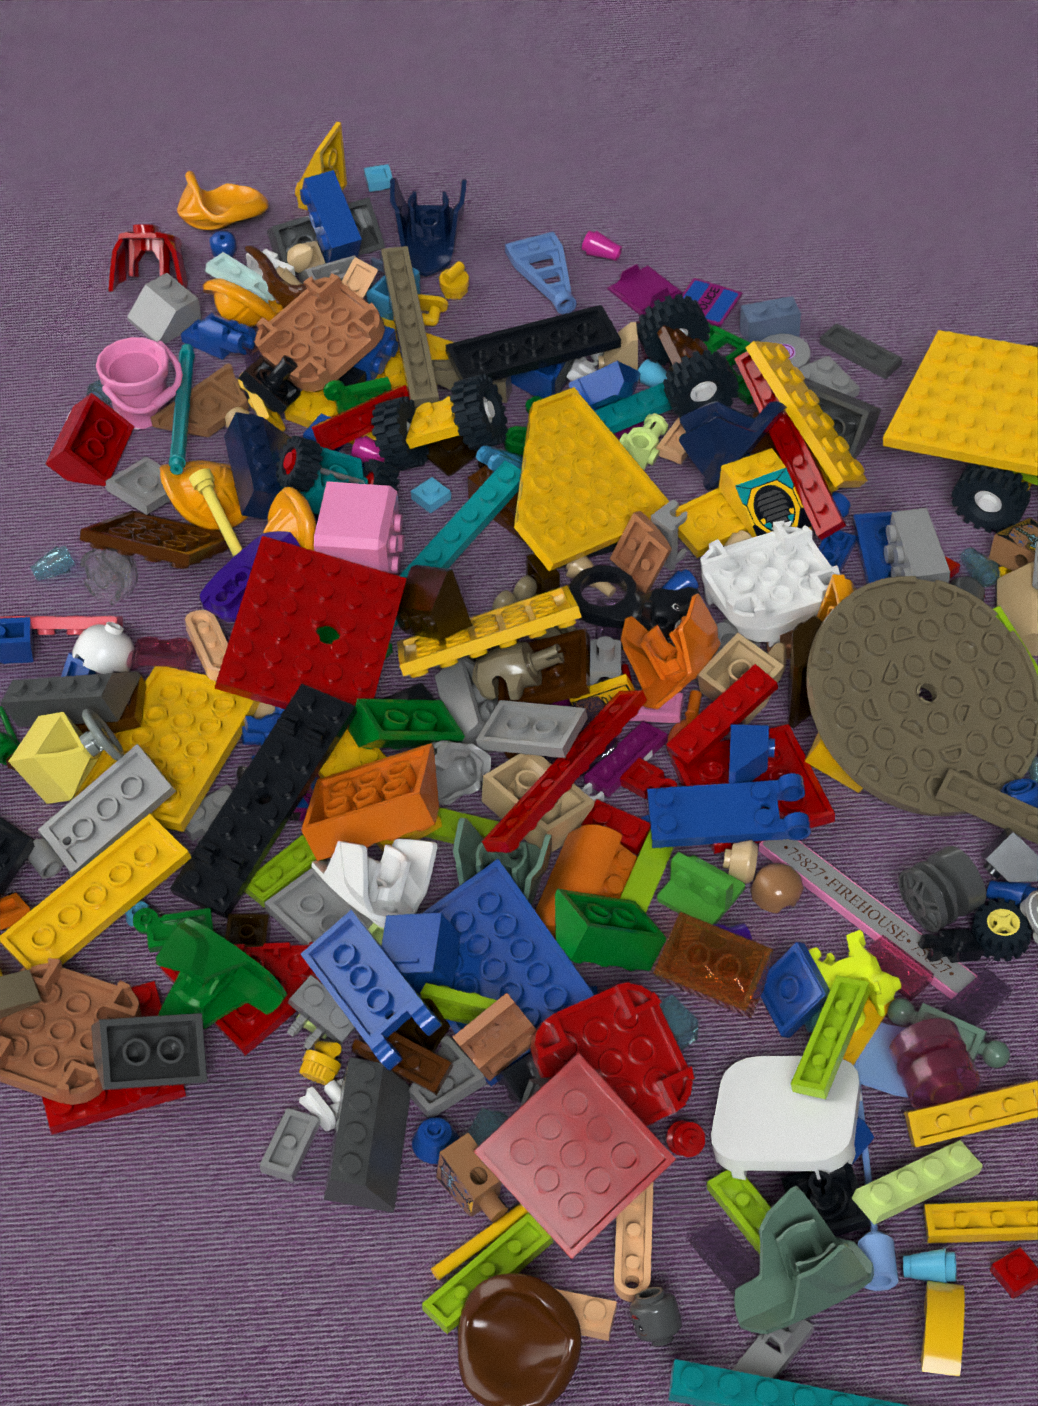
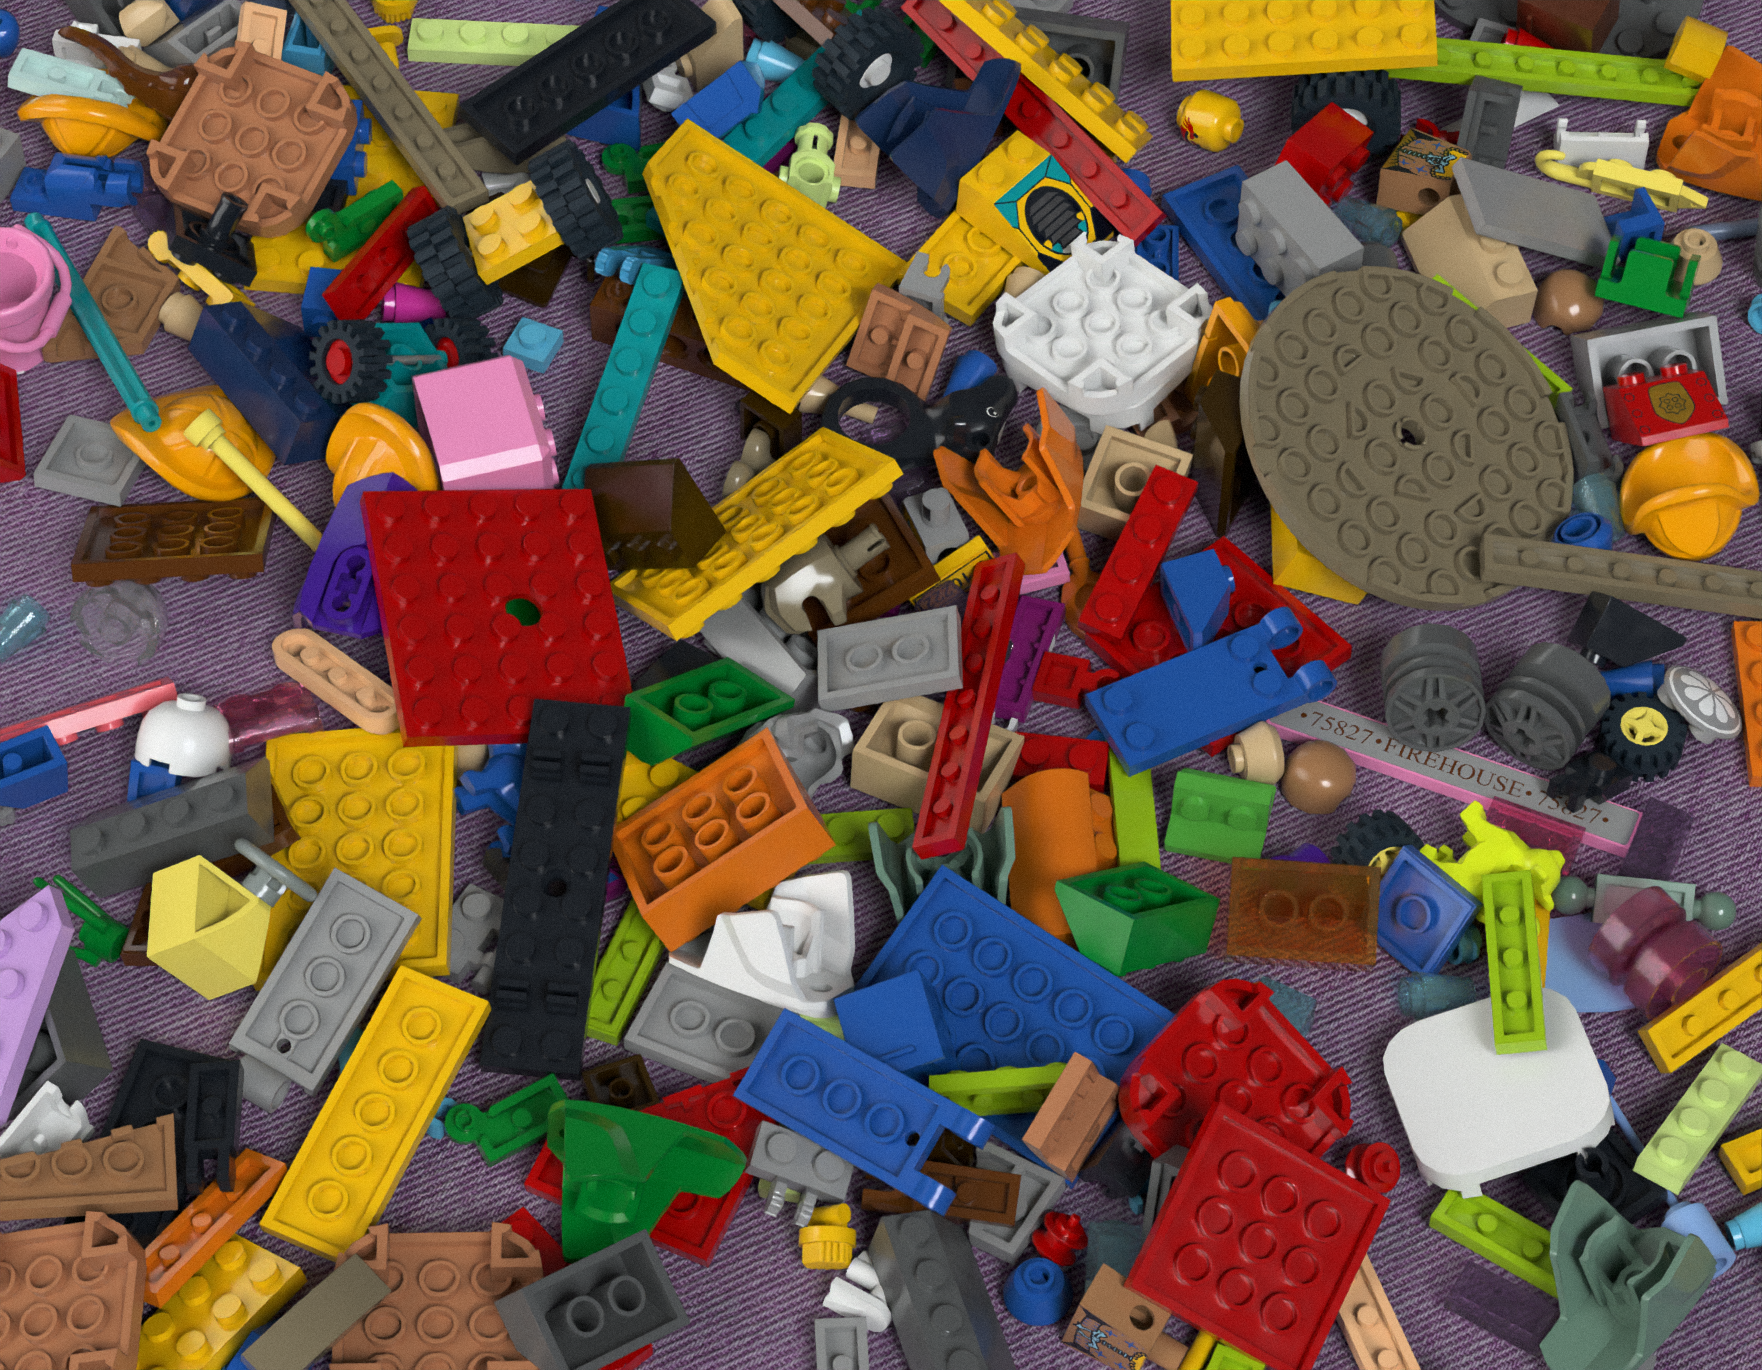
camera: 25 degrees left, 5 degrees up
none -> yellowish green plate [407,18,580,66]
none -> red wheel [1031,1212,1089,1266]
none -> yellow head [1176,89,1244,152]
none -> red brick [1274,102,1374,208]
none -> black wheel [1330,809,1424,901]
none -> dark grey wheel [1379,623,1486,752]
none -> clear light blue cone [1398,971,1476,1021]

